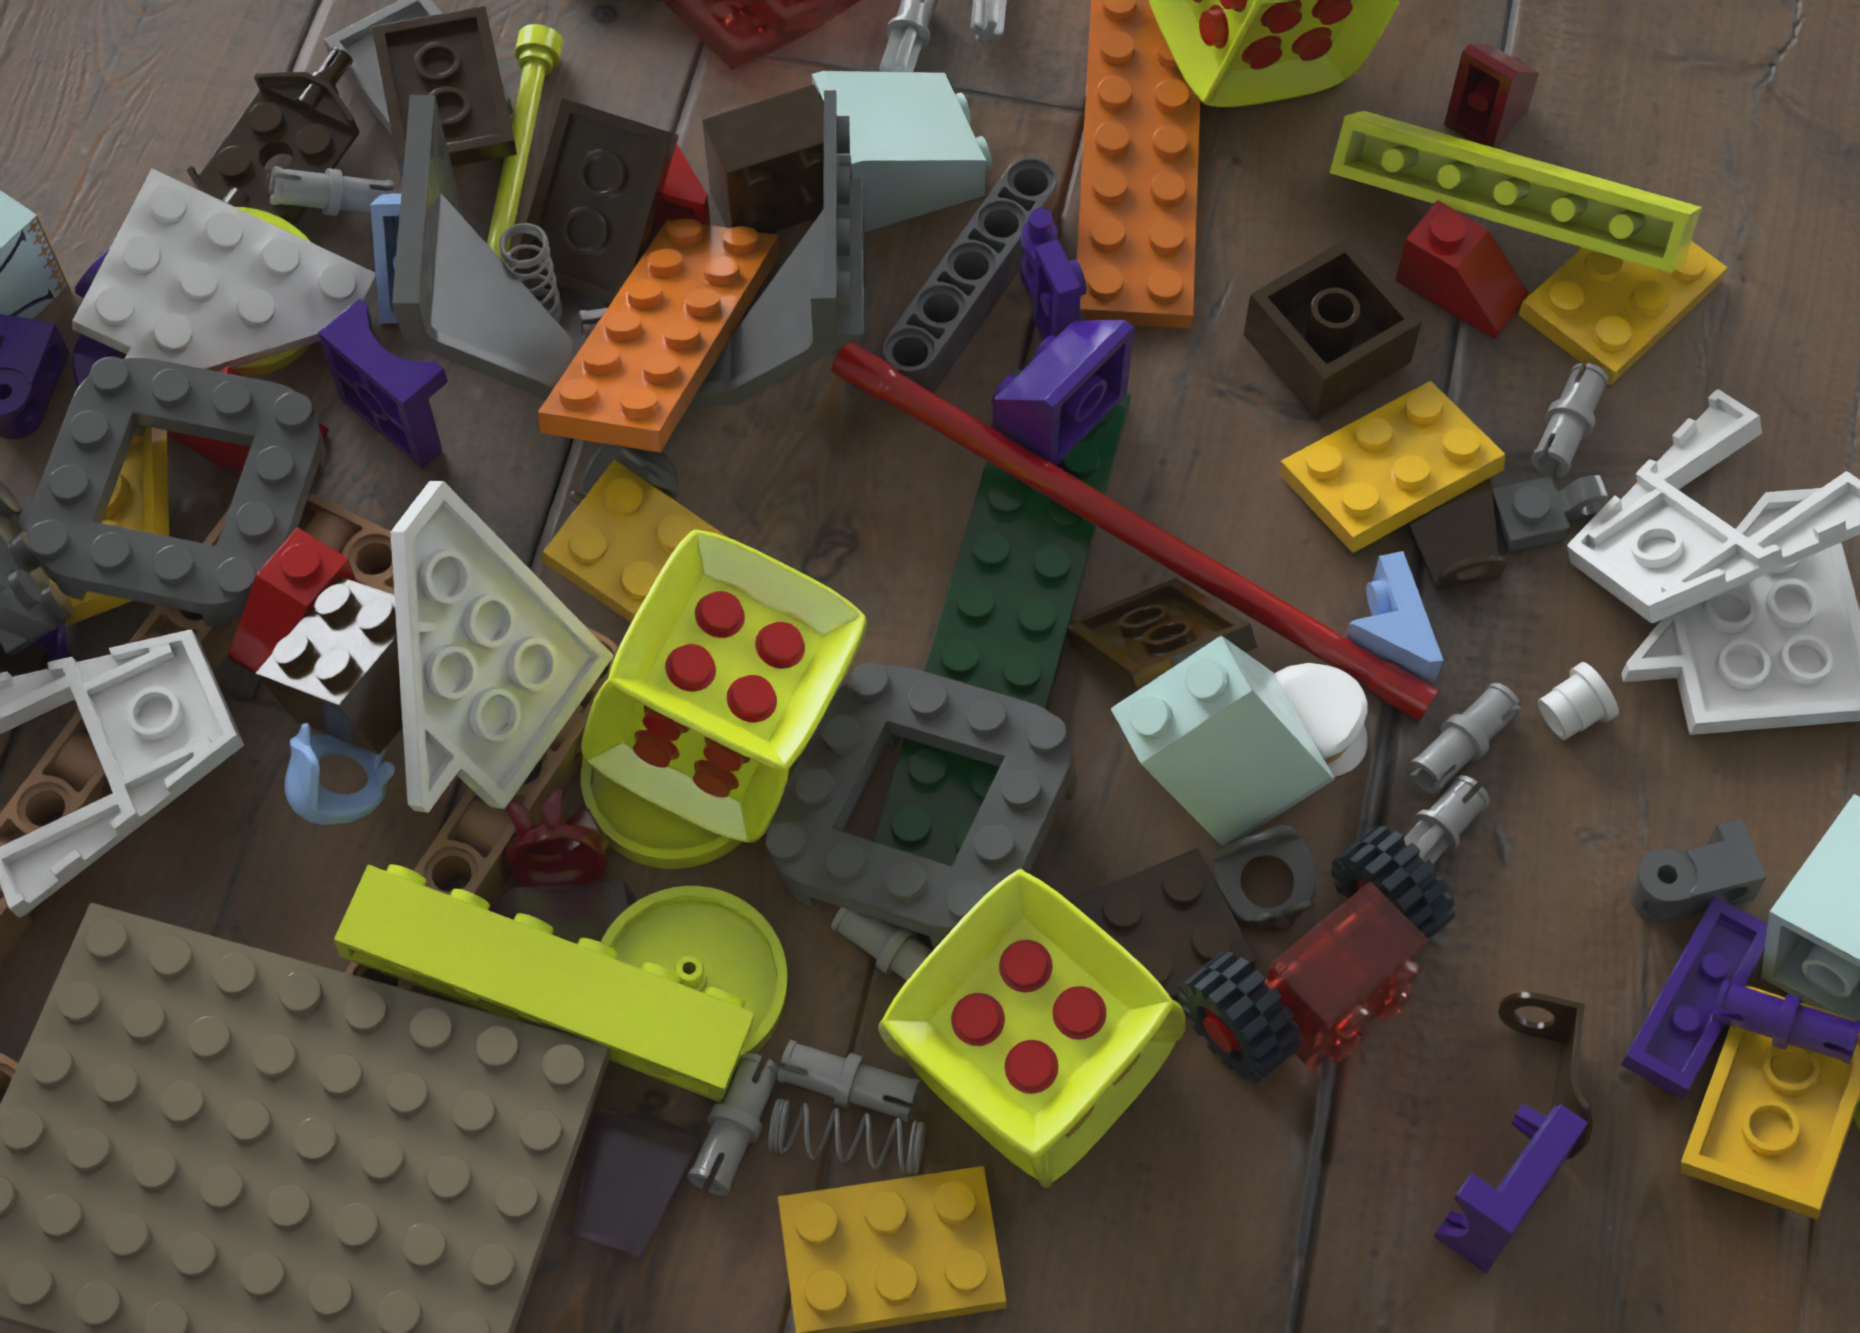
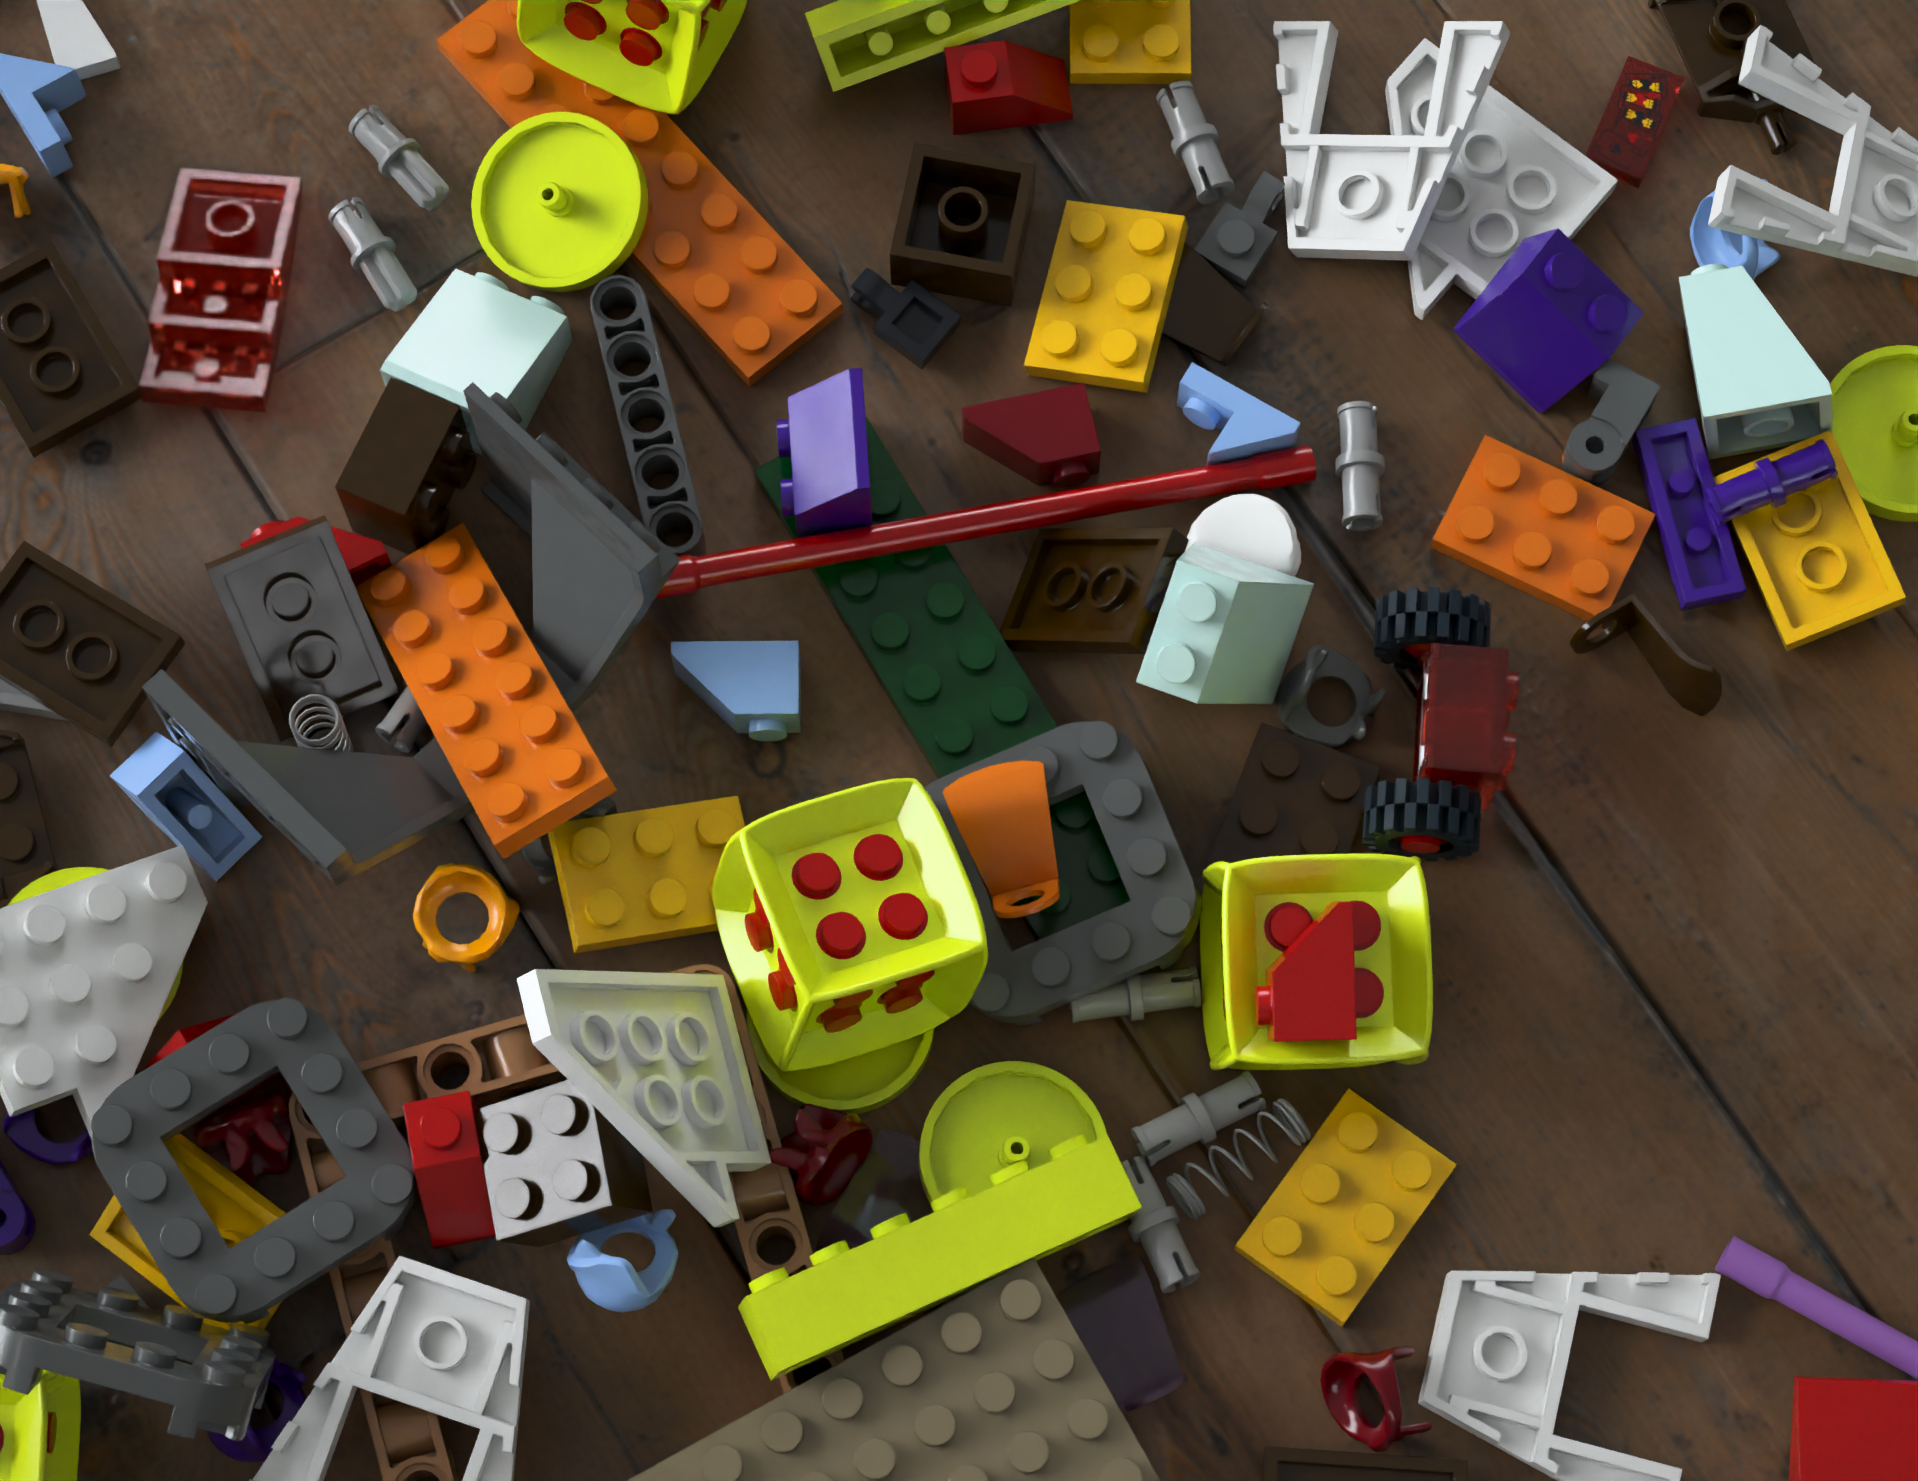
camera: 45 degrees left, 10 degrees up
light grey pin [269,166,395,216] -> none
dark purple piece [318,298,448,469] -> none
neon yellow piece [487,24,563,262] -> none
dark purple plate [1020,208,1087,341] -> none
light grey axle [1404,775,1490,864] -> none
dark purple piece [1434,1104,1588,1274] -> none
white piece [1537,662,1619,740] -> none
none -> dark red piece [194,1092,292,1186]
none -> light orange piece [413,863,520,972]
none -> neon yellow piece [471,112,649,292]
none -> light blue slope [671,640,801,741]
none -> black plate [851,268,961,370]
none -> orange piece [942,760,1060,918]
none -> dark red slope [962,382,1101,488]
none -> red slope [1254,901,1357,1041]
none -> orange plate [1430,435,1656,628]
none -> dark purple slope [1453,228,1644,413]

